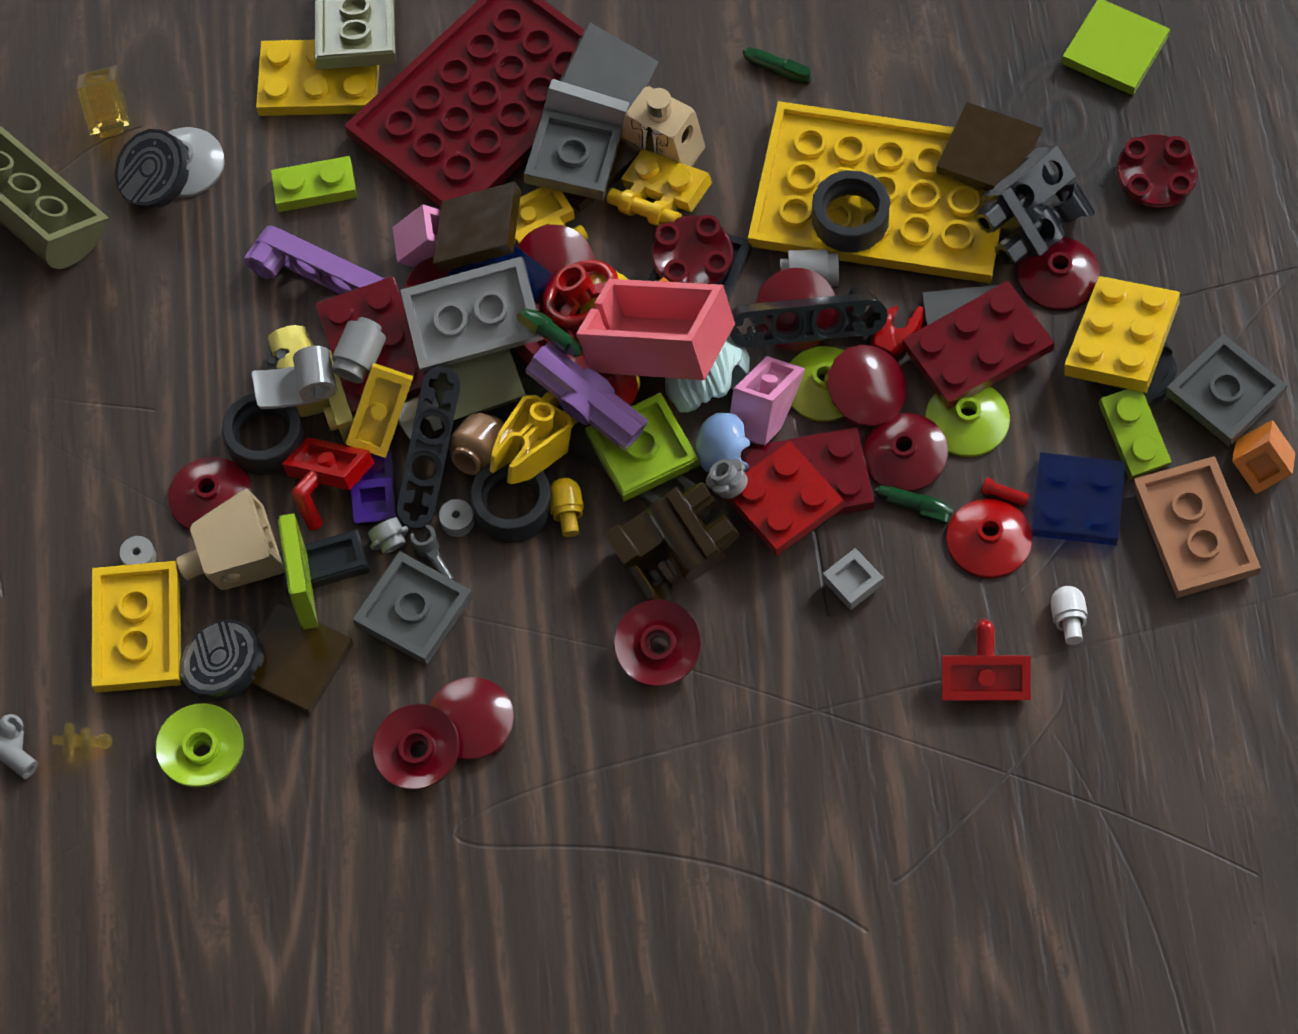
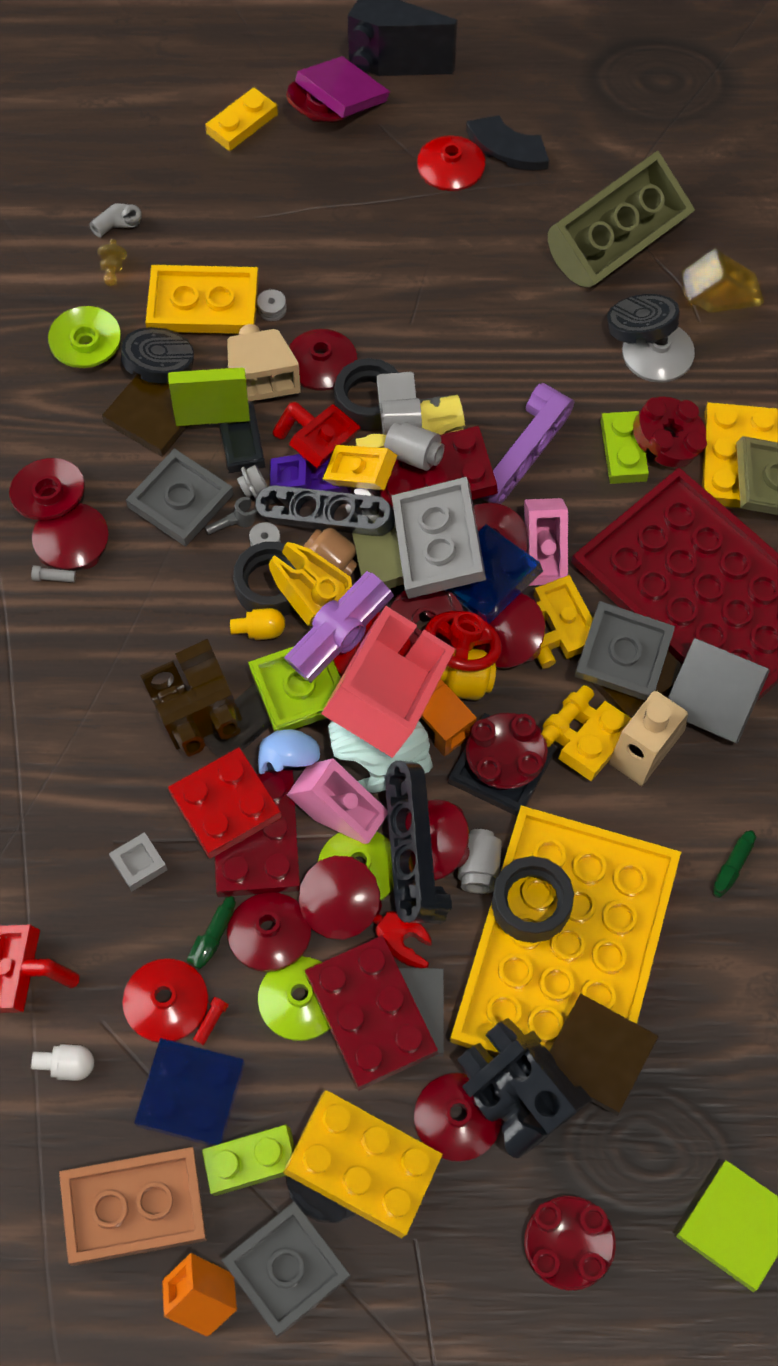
camera: 90 degrees right, 0 degrees up
dark brown tile [433,181,521,272] -> none
dark green piece [517,308,583,358] -> none
light grey tile [542,79,629,127] -> none
dark red dish [614,599,701,686] -> none
light grey plate [706,459,748,499] -> none
none -> light grey piece [31,565,76,583]
none -> dark red plate [633,397,707,468]

